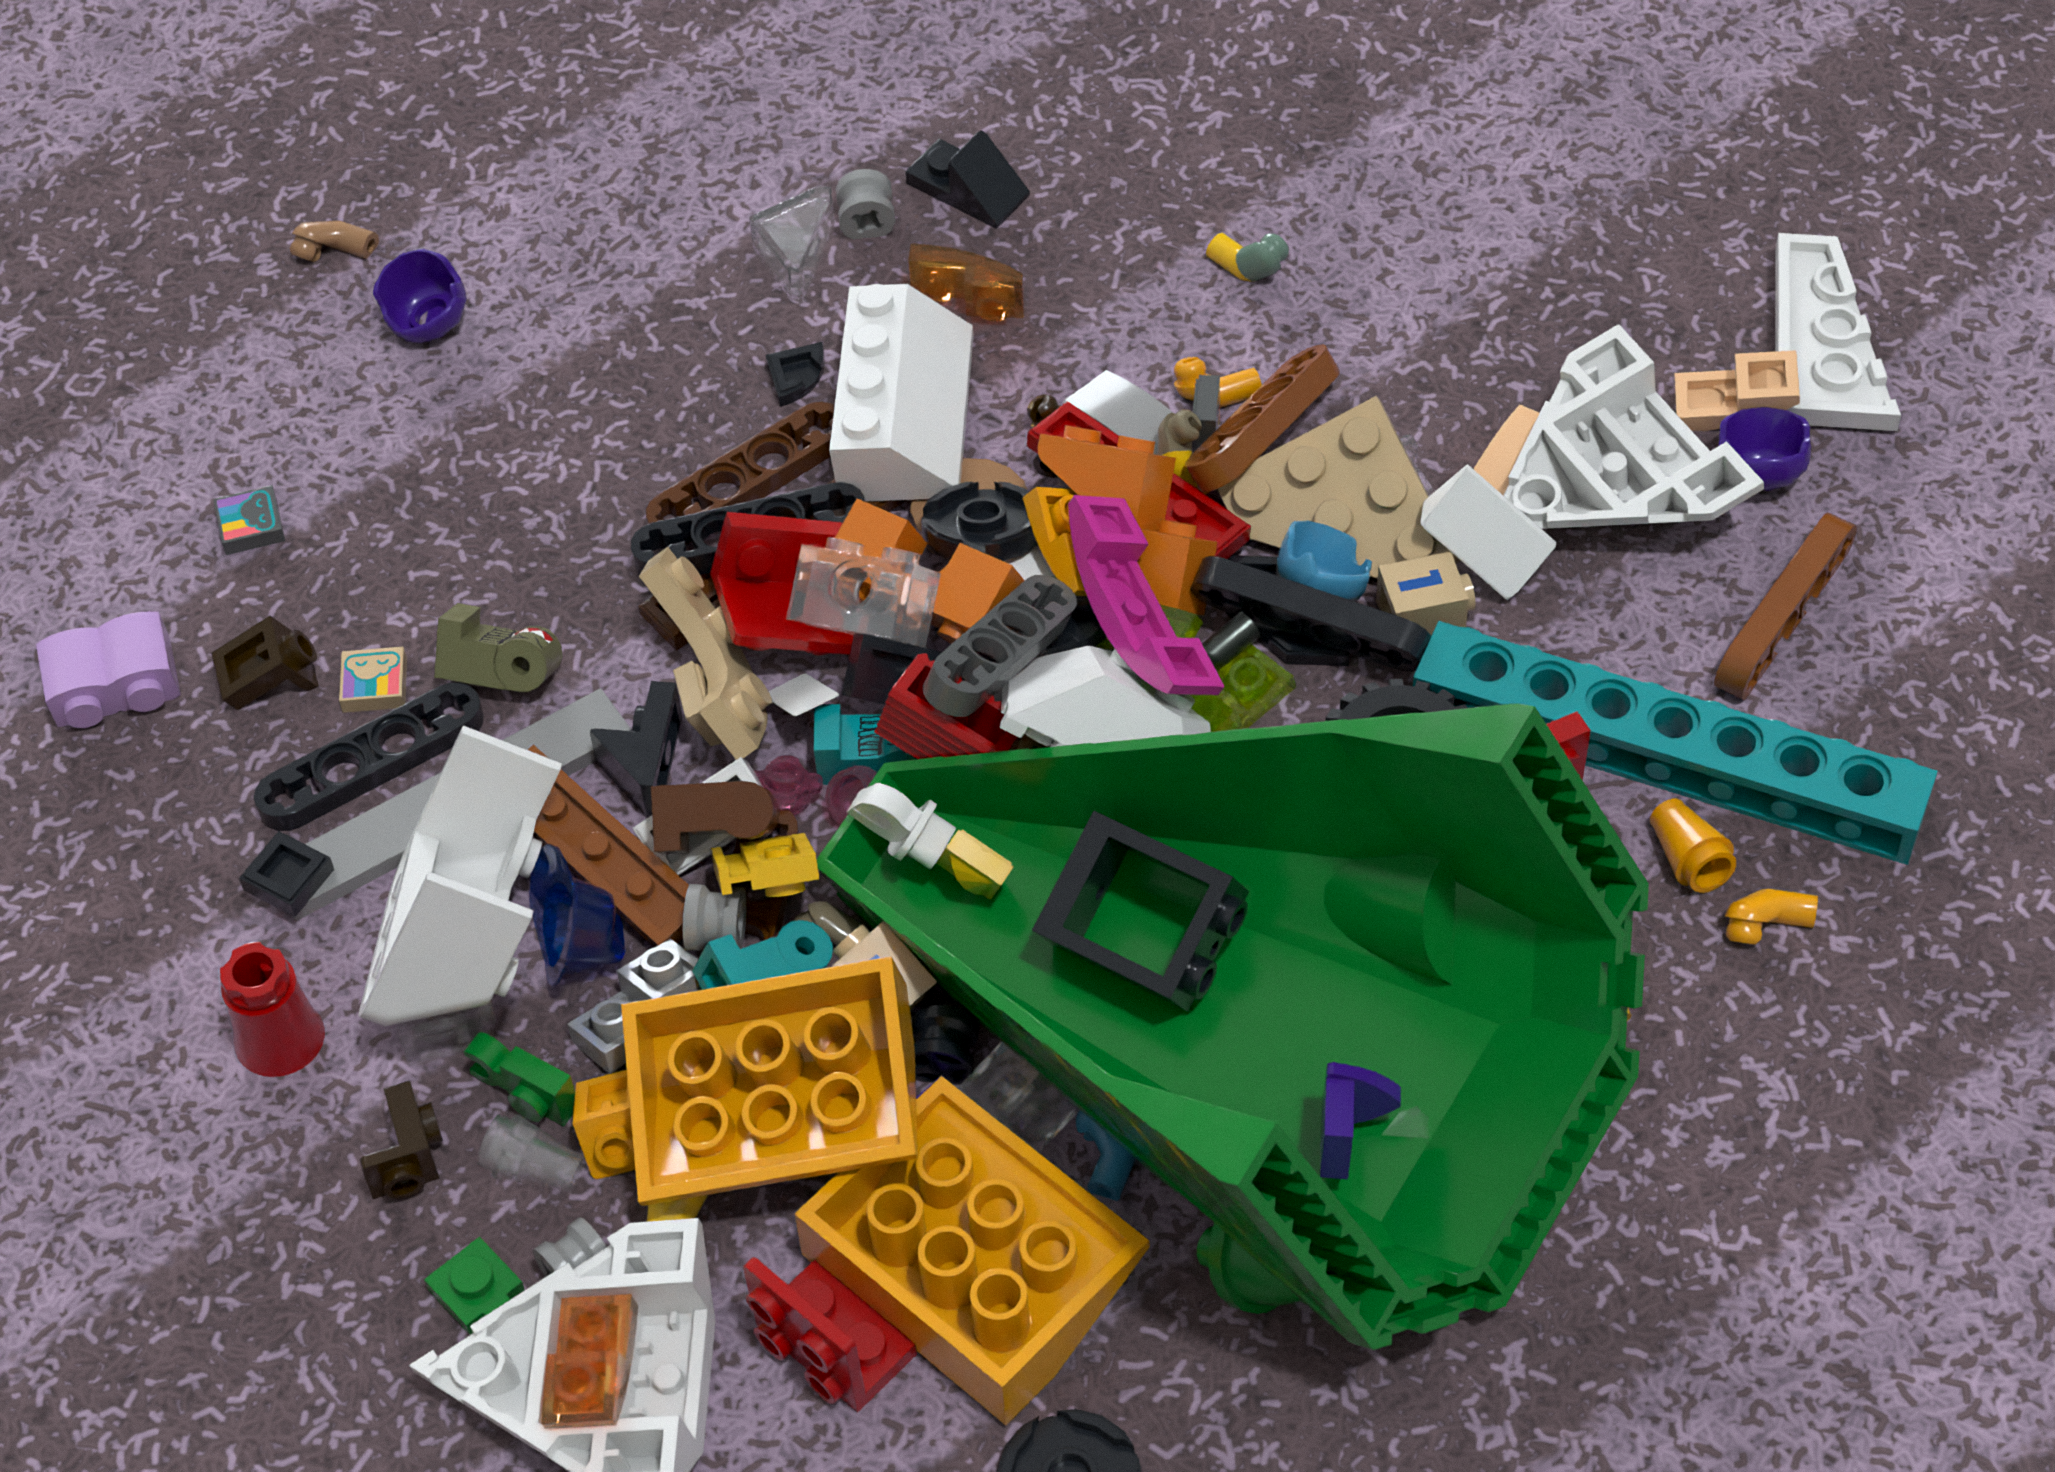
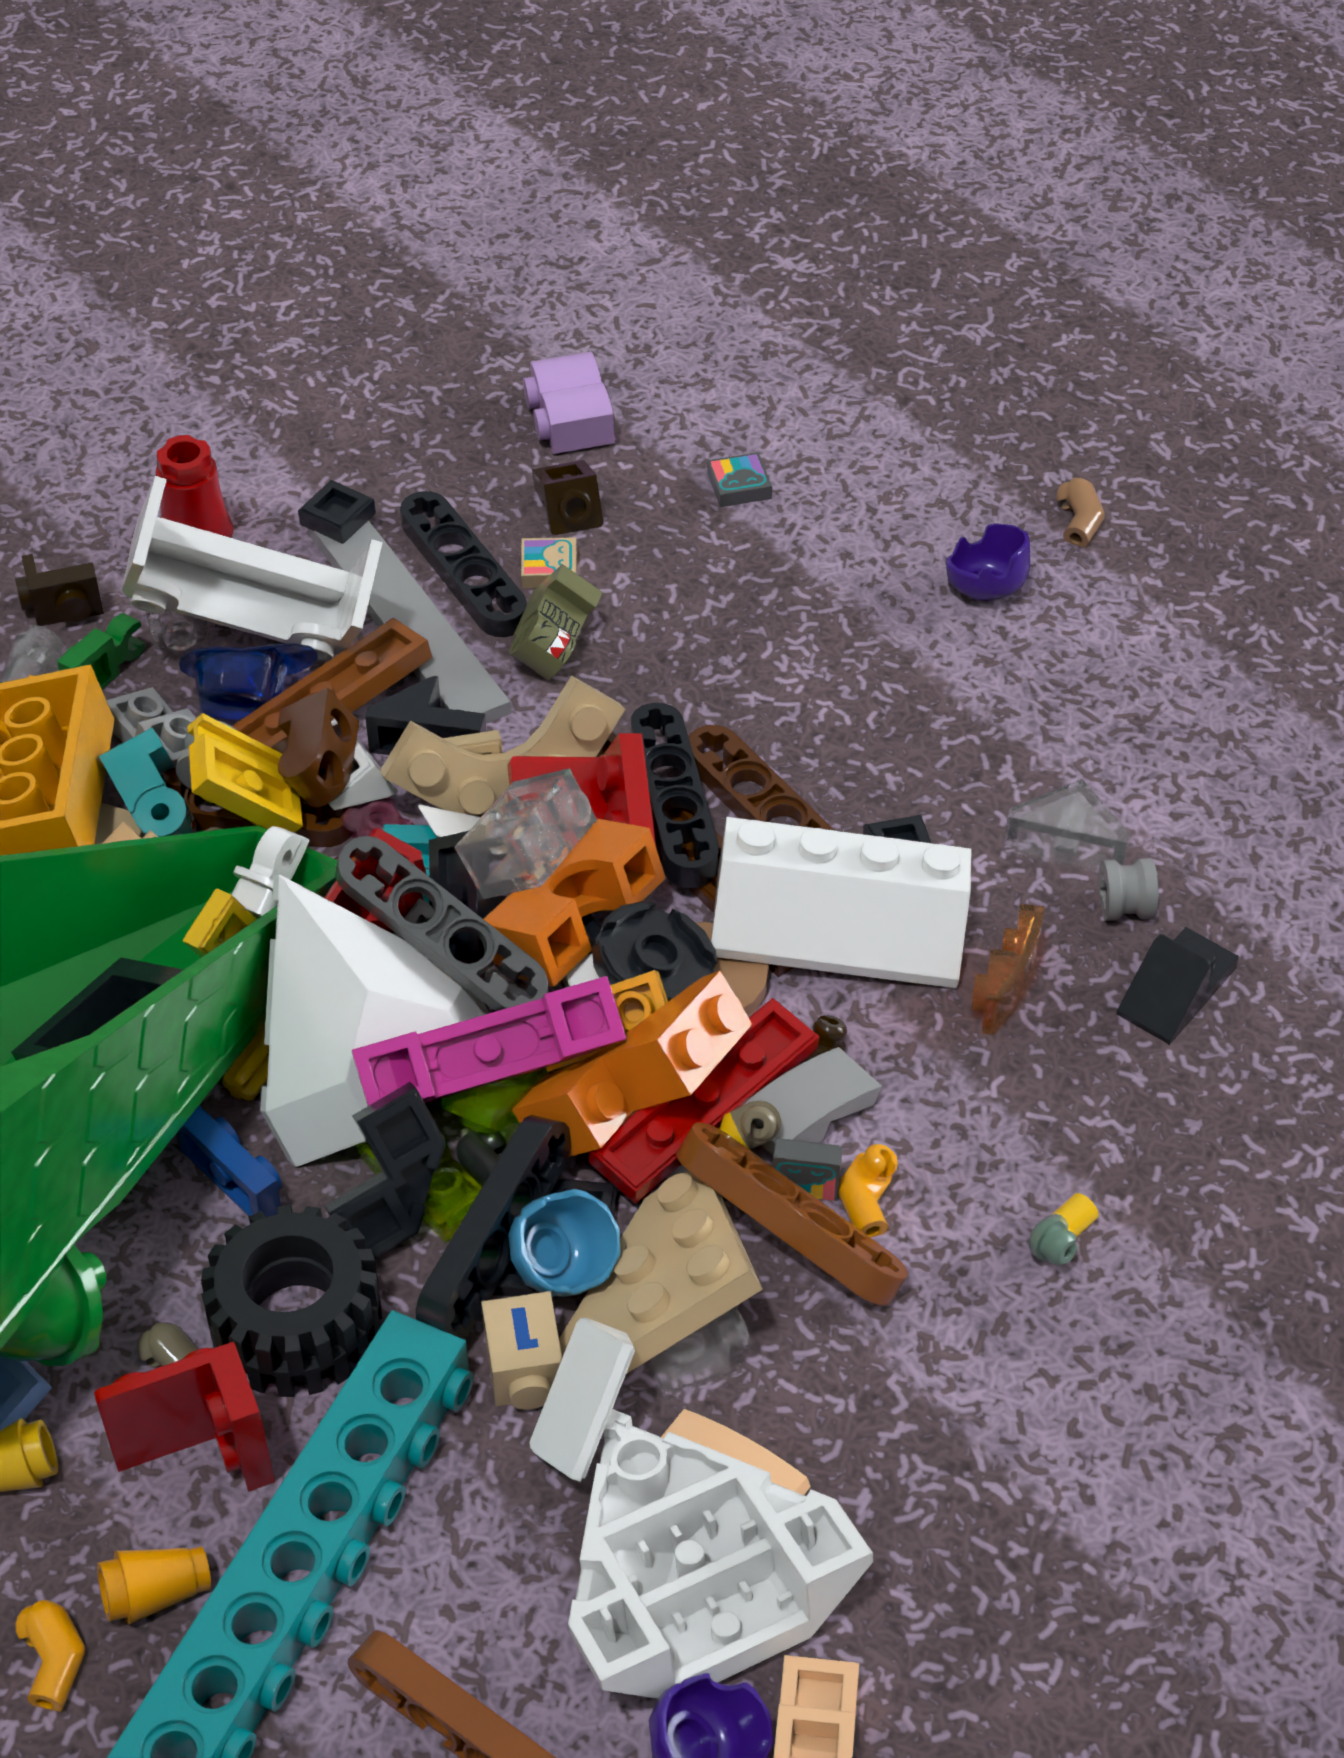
camera: 90 degrees right, 5 degrees down
none -> black tile [324,1082,446,1259]

